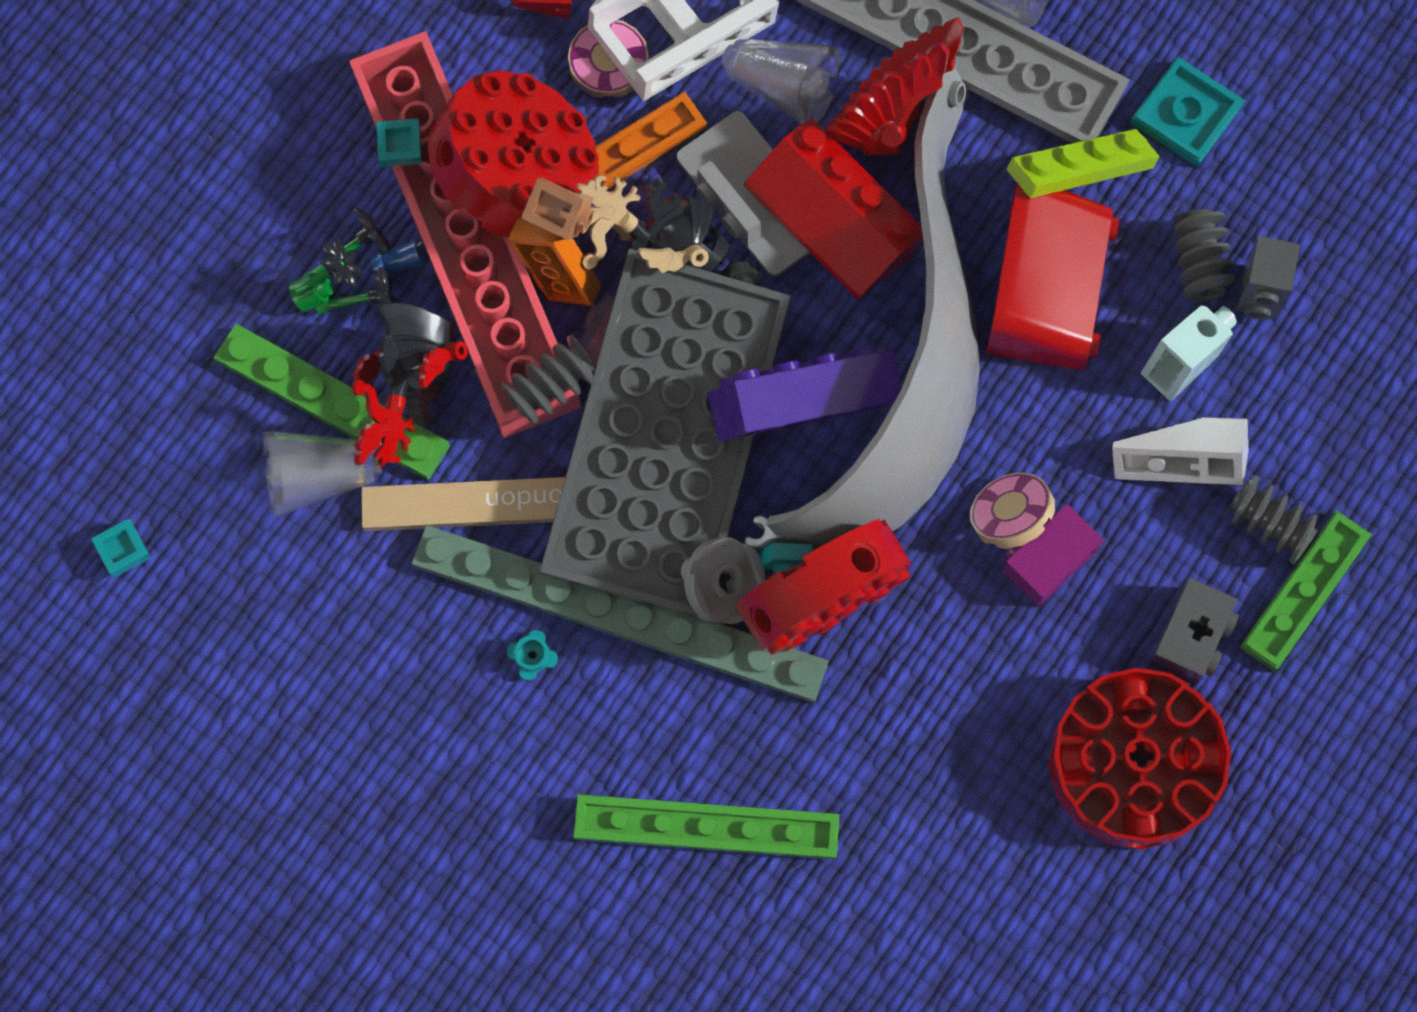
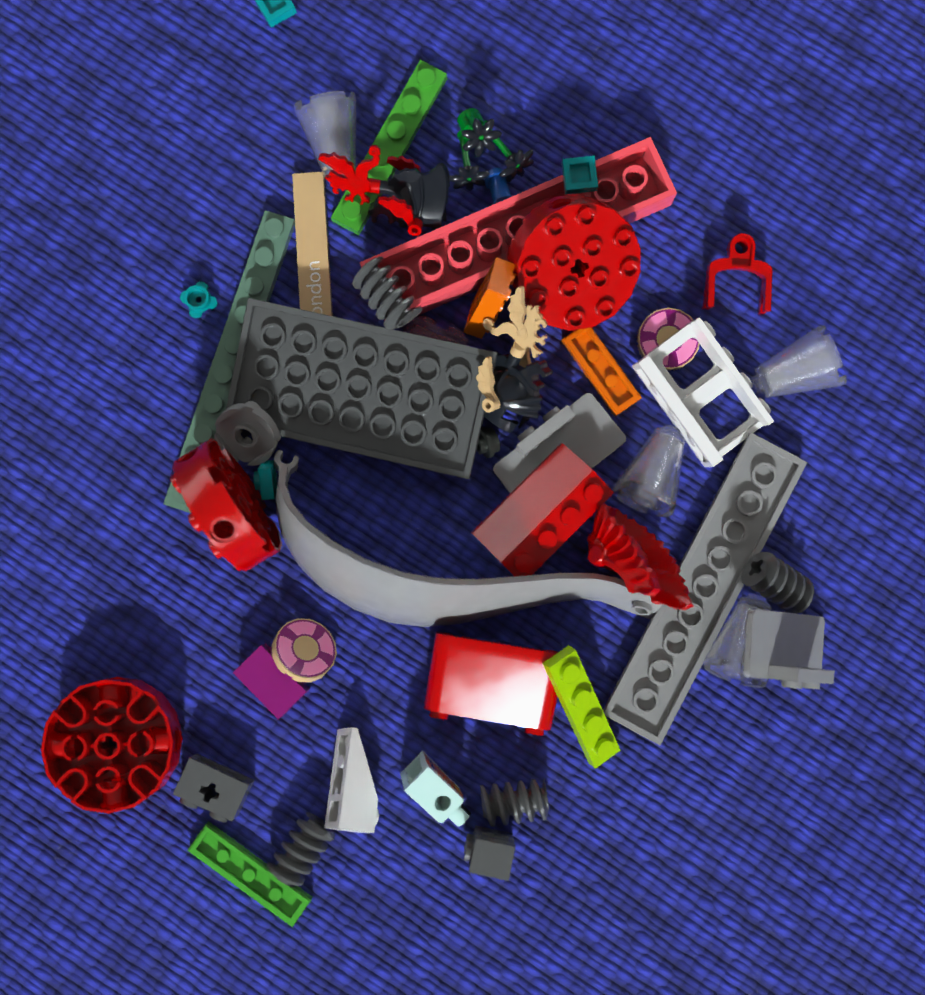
camera: 85 degrees right, 10 degrees up
nougat bracket [521,178,594,240] -> none
bright green plate [574,794,839,860] -> none
dark purple brick [707,345,902,442] -> none
teal tile [1130,56,1245,168] -> none

